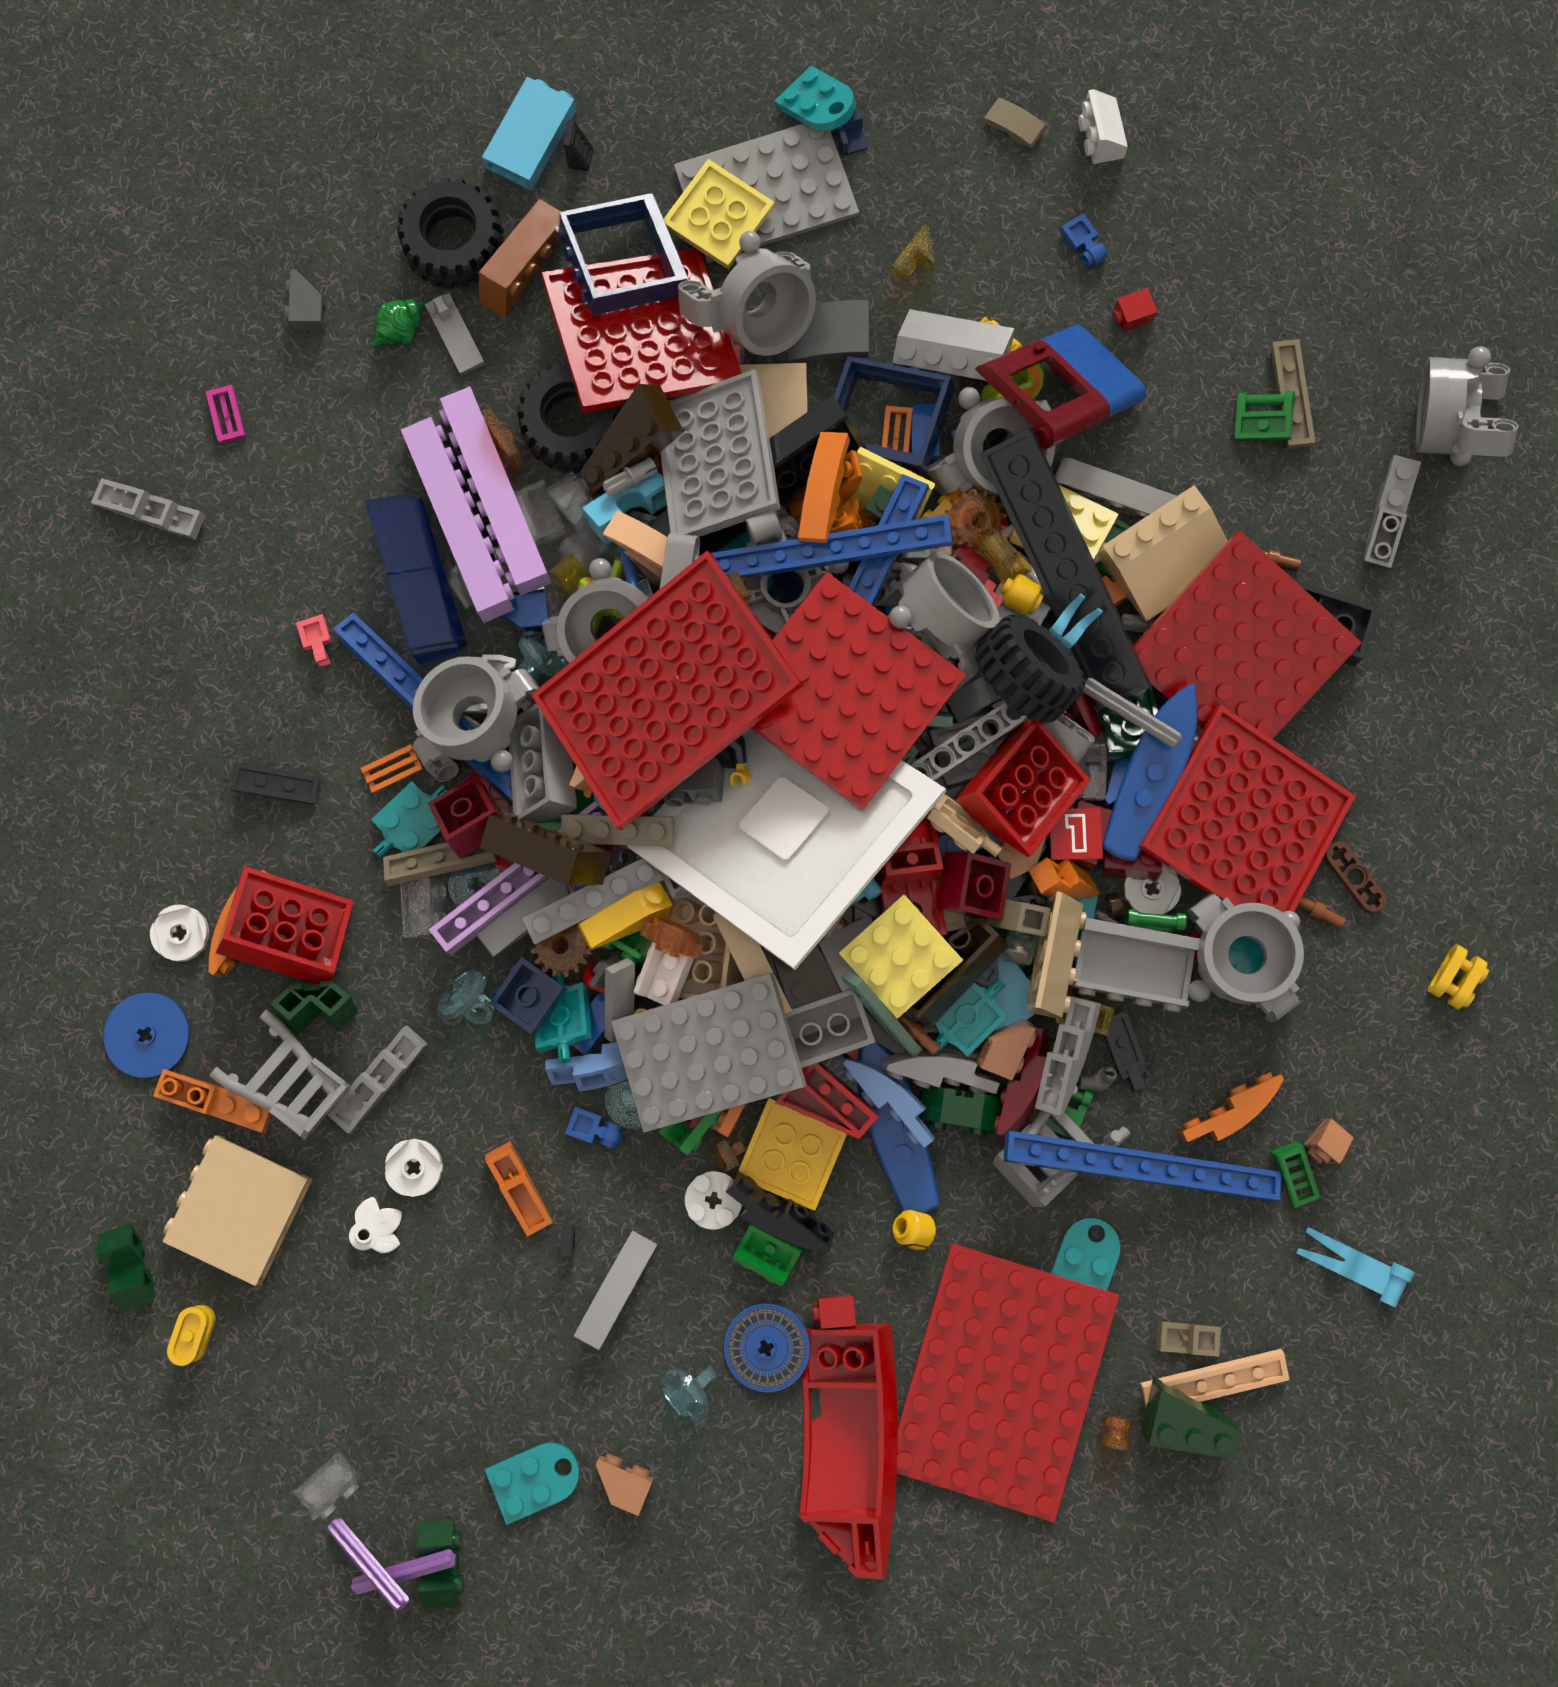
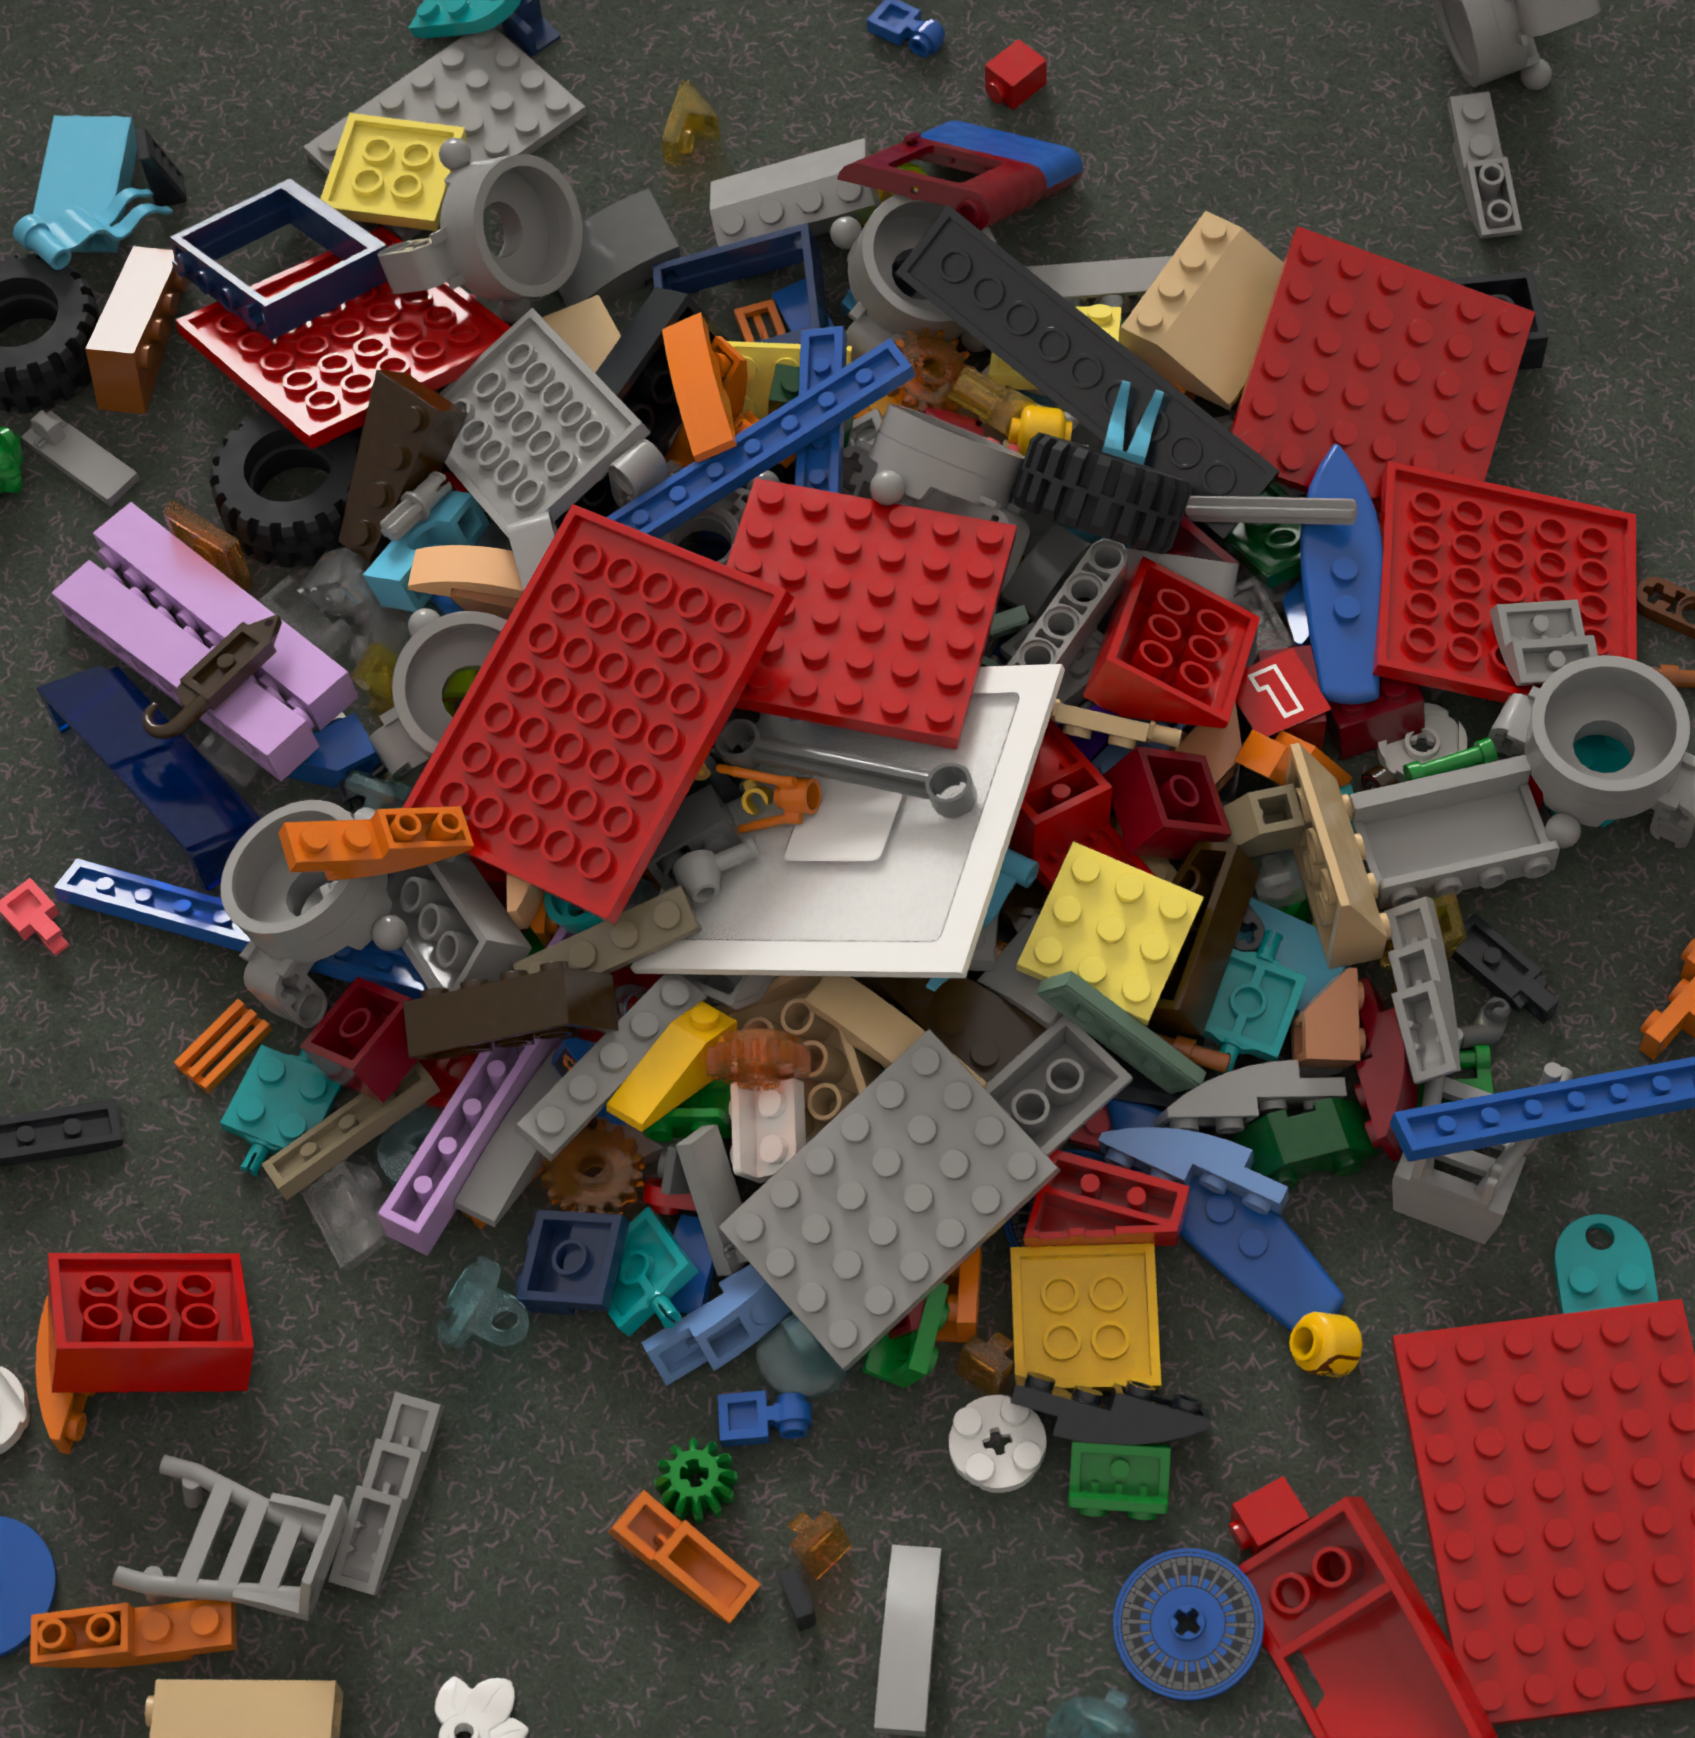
camera: 20 degrees left, 20 degrees down
dark green brick [270,980,358,1035] -> none
white plate [385,1139,444,1197] -> none
green plate [1235,391,1295,441] -> none
dark tan plate [1270,339,1316,449] -> none
none -> medium azure flag [13,188,173,270]
none -> dark brown plate [142,614,282,739]
none -> orange slope [278,806,474,881]
none -> green gear [654,1437,738,1525]
none -> light grey bar [673,836,761,903]
none -> dark grey piece [715,719,978,818]
none -> orange plant [716,764,822,833]
none -> clear orange tile [788,1510,852,1580]
none -> light grey slope [1490,599,1598,686]

